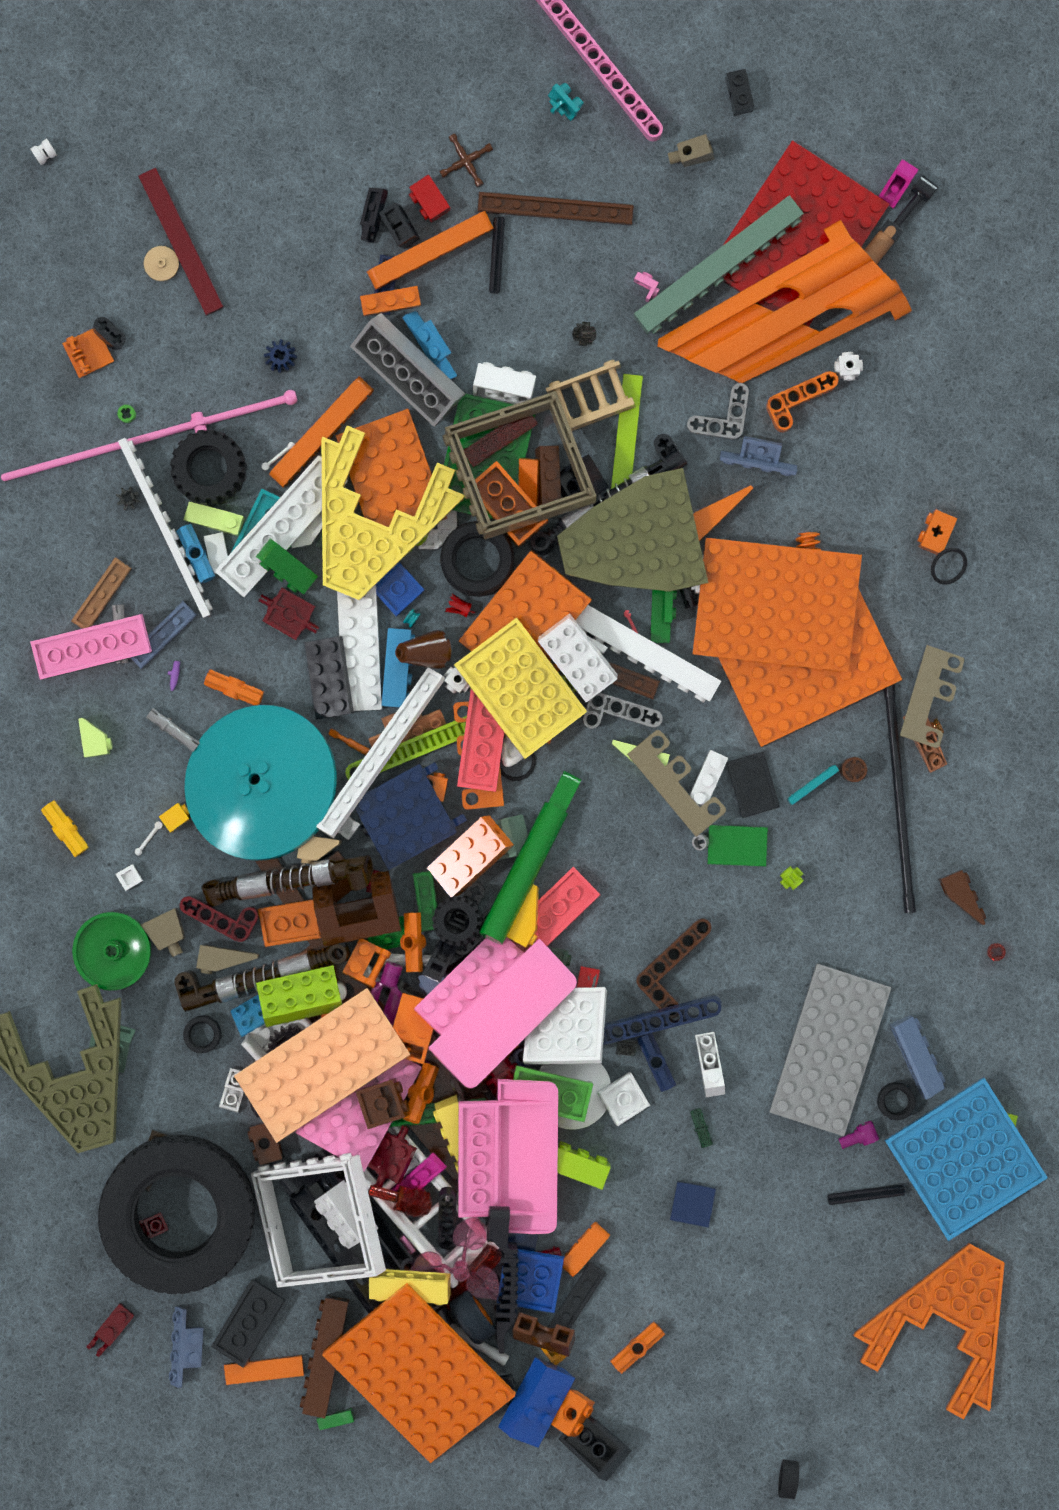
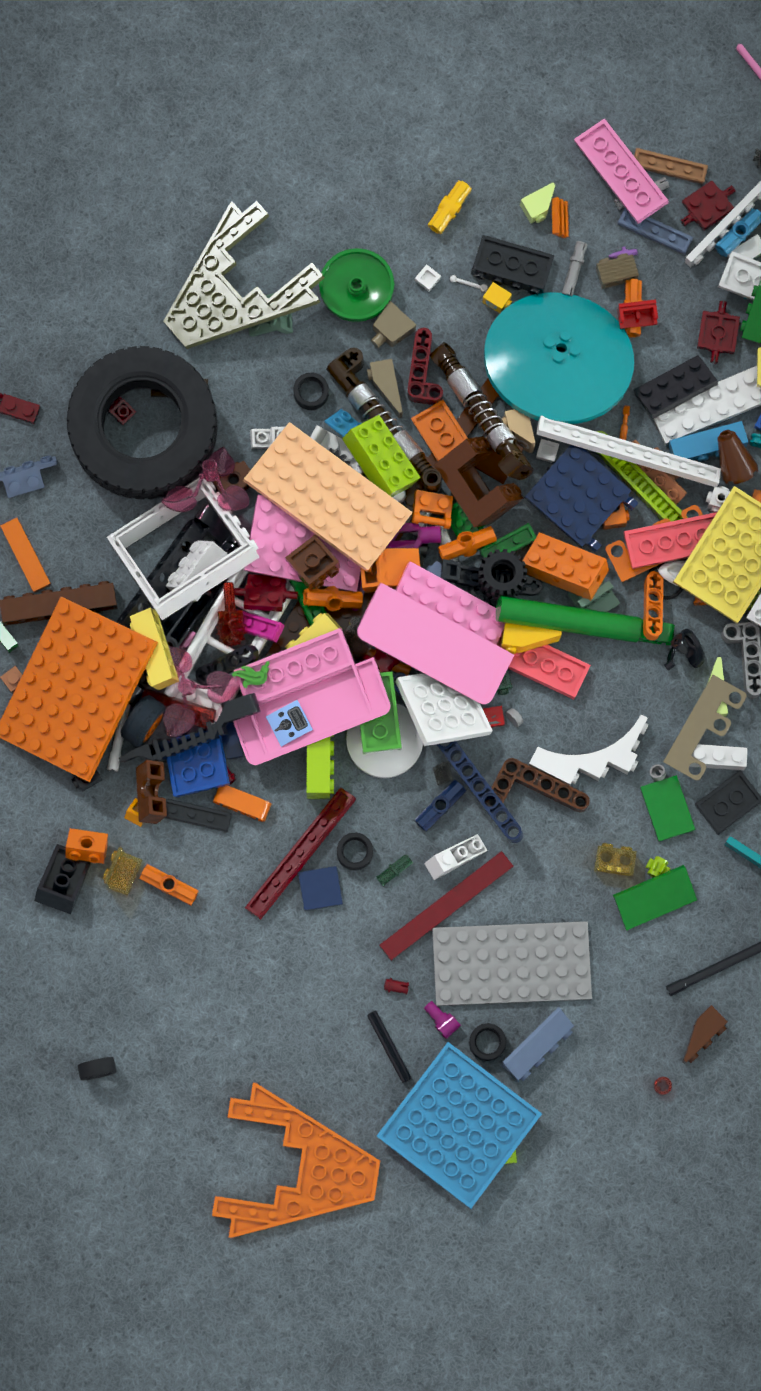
camera: 65 degrees right, 10 degrees down
black plate [211,1279,285,1368] -> none
blue brick [498,1357,575,1448] -> none
white tile [597,1072,650,1126] -> none
none -> nougat plate [0,666,22,693]
none -> clear yellow bracket [102,847,143,896]
none -> clear pink plant [161,447,249,512]
none -> bright green piece [232,661,270,688]
none -> dark red tile [245,787,356,920]
none -> sticker [266,700,313,747]
none -> black tyre [337,832,373,870]
none -> dark red tile [379,851,513,961]
none -> dark red pin [384,977,409,995]
none -> black bracket [471,235,554,295]
none -> light grey tile [505,708,523,727]
none -> white arch [529,715,649,786]
none -> orange tile [552,197,569,238]
none -> clear yellow brick [594,843,637,877]
none -> dark tan brick [596,253,639,289]
none -> green tile [613,865,697,930]
none -> red hinge [617,299,658,329]
none -> orange beam [643,571,663,640]
none -> black helmet [664,629,704,670]
none -> dark red plate [680,180,736,231]

